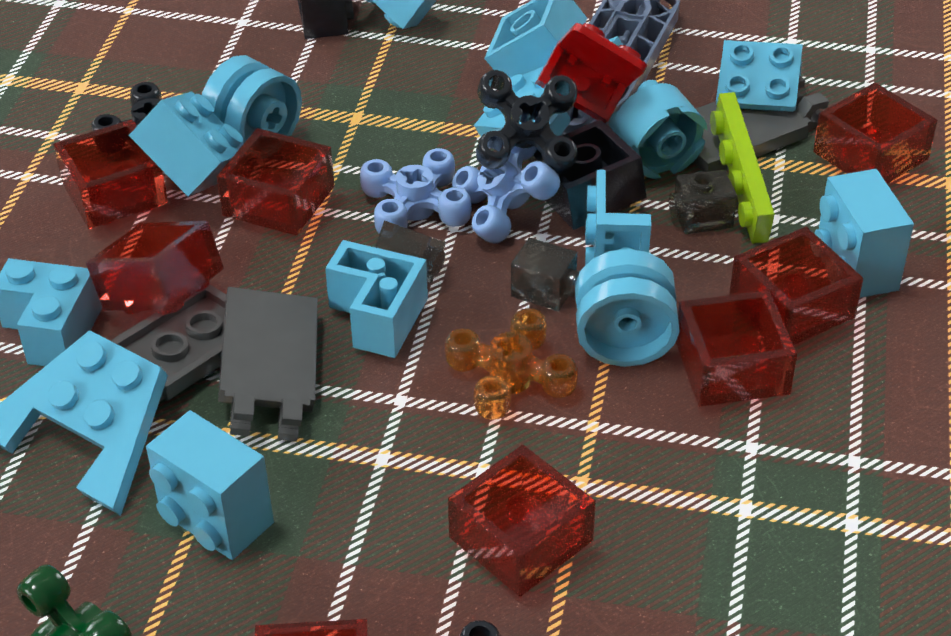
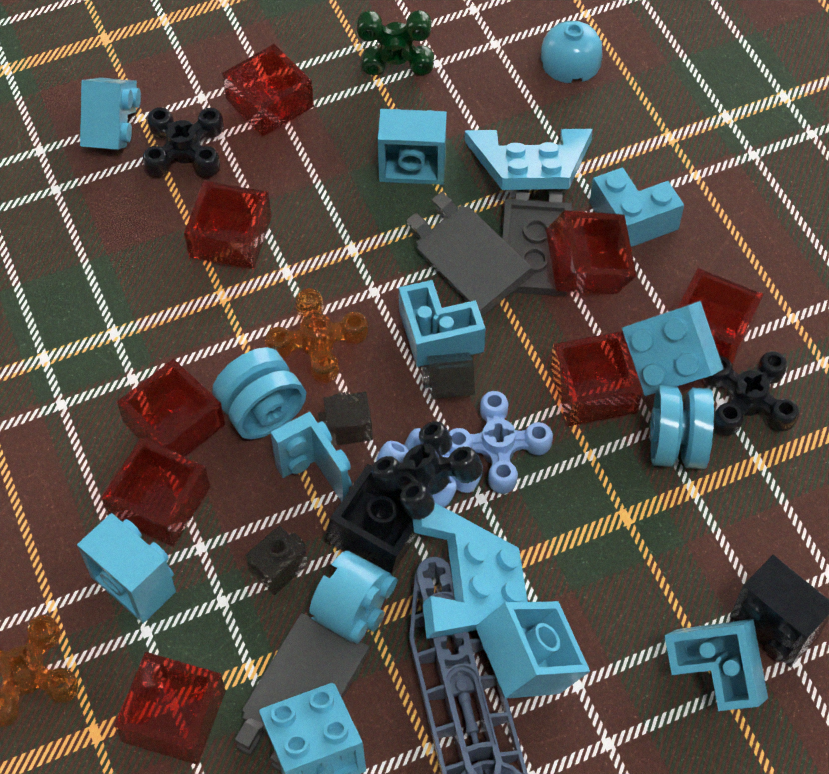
camera: 145 degrees right, 15 degrees up
red bracket [535,23,647,123] -> none
lime plate [710,92,775,244] -> none

